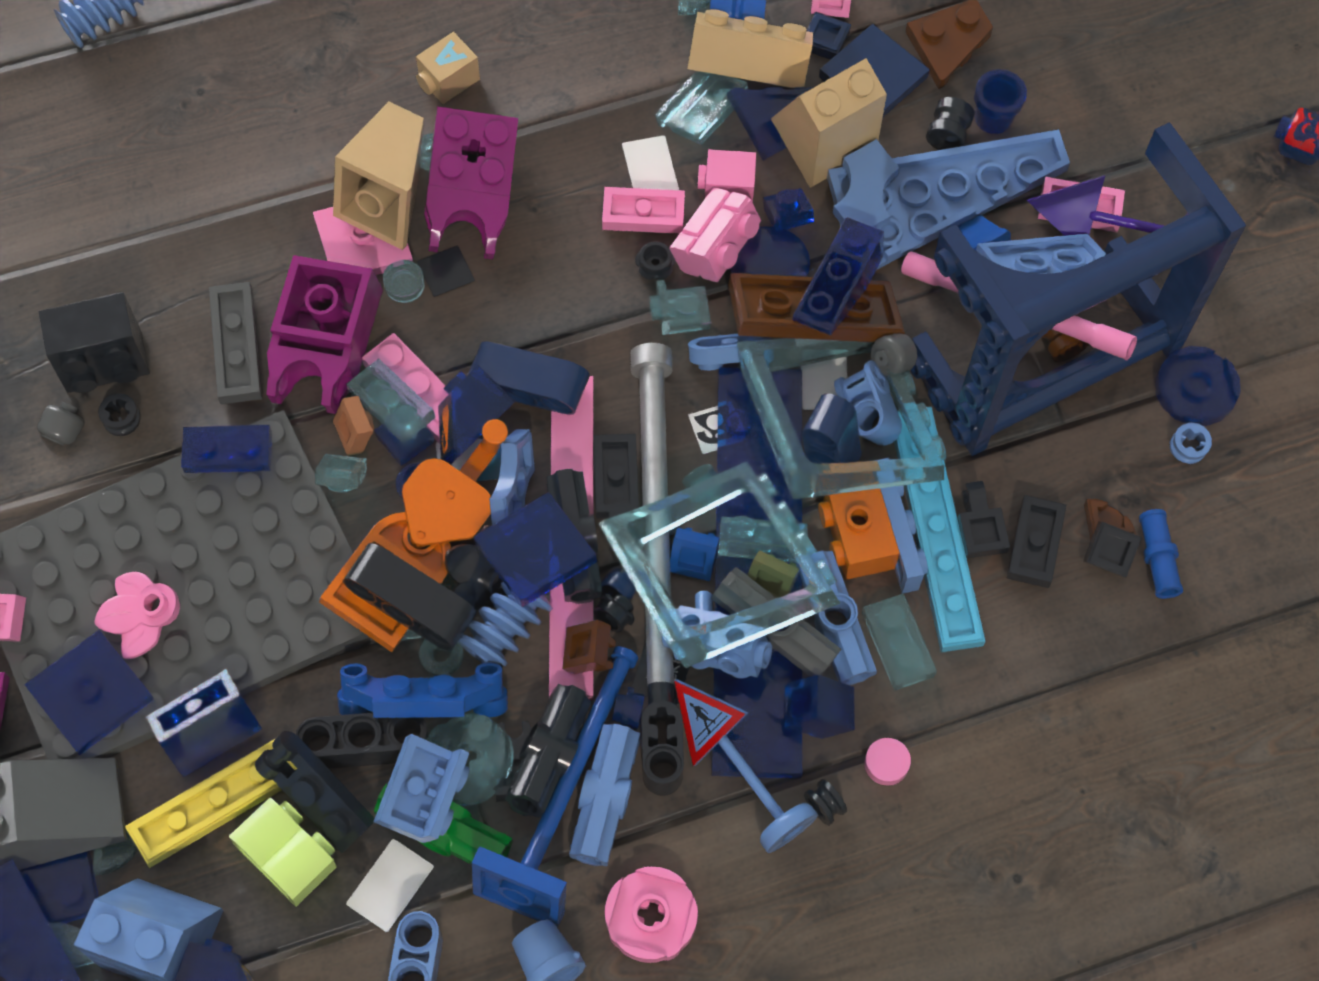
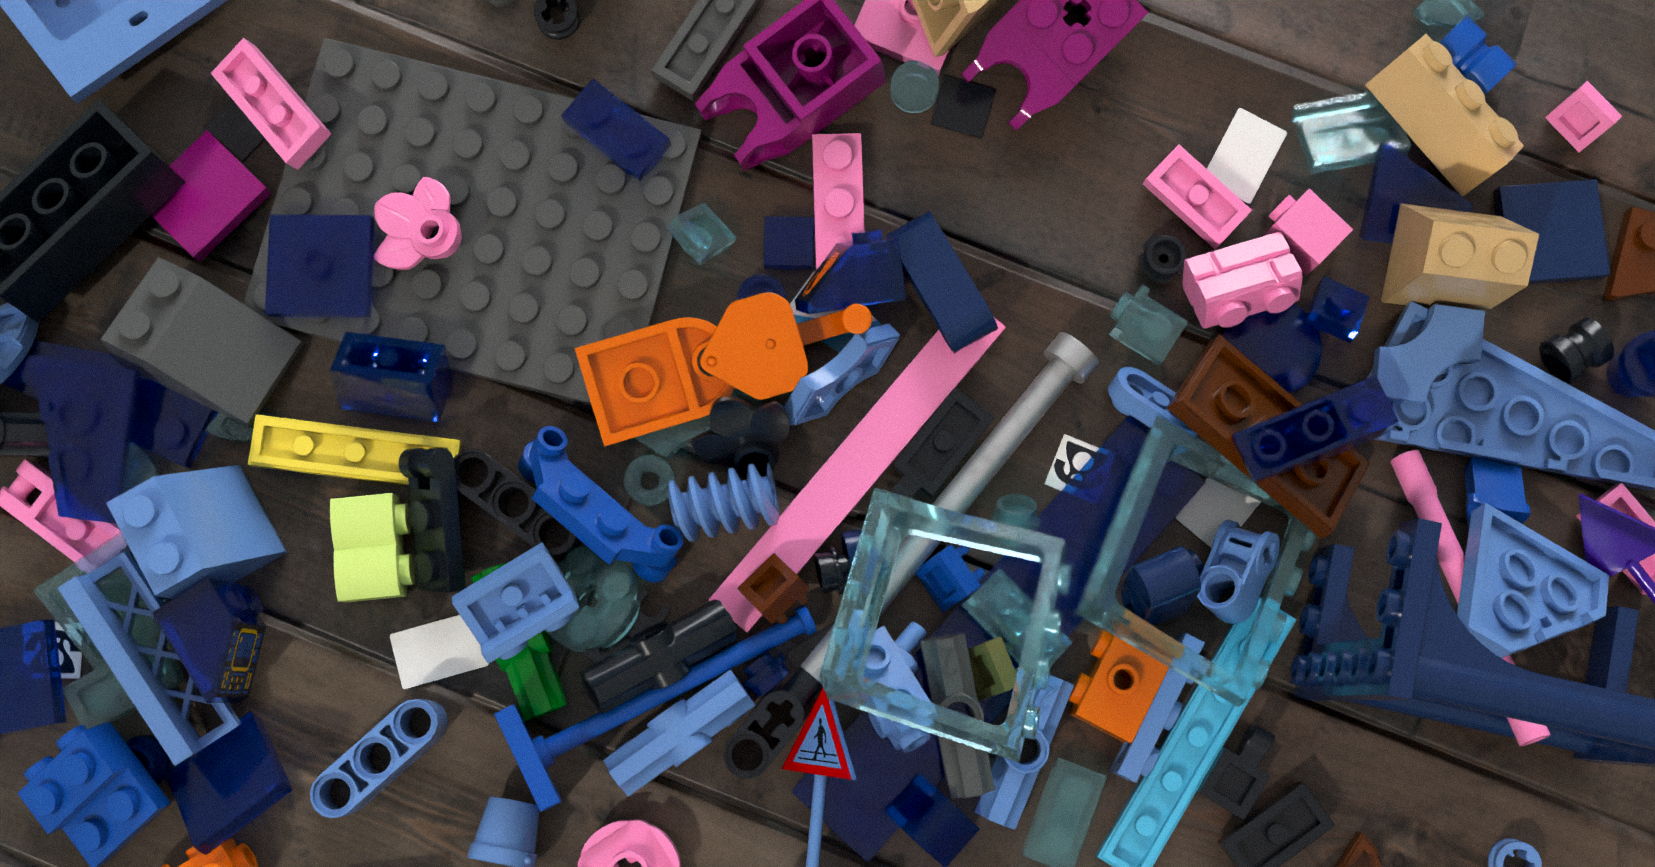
camera: 40 degrees right, 15 degrees up
nougat plate [333,396,374,456] -> none
black beam [343,543,476,651] -> none
clear light blue plate [347,358,436,444] -> none
clear blue tile [474,492,597,607] -> none
black piece [546,469,602,604] -> none
dark blue tile [807,12,851,60] -> none
dark grey piece [871,333,917,377] -> none
clear blue tile [1155,346,1241,426] -> none

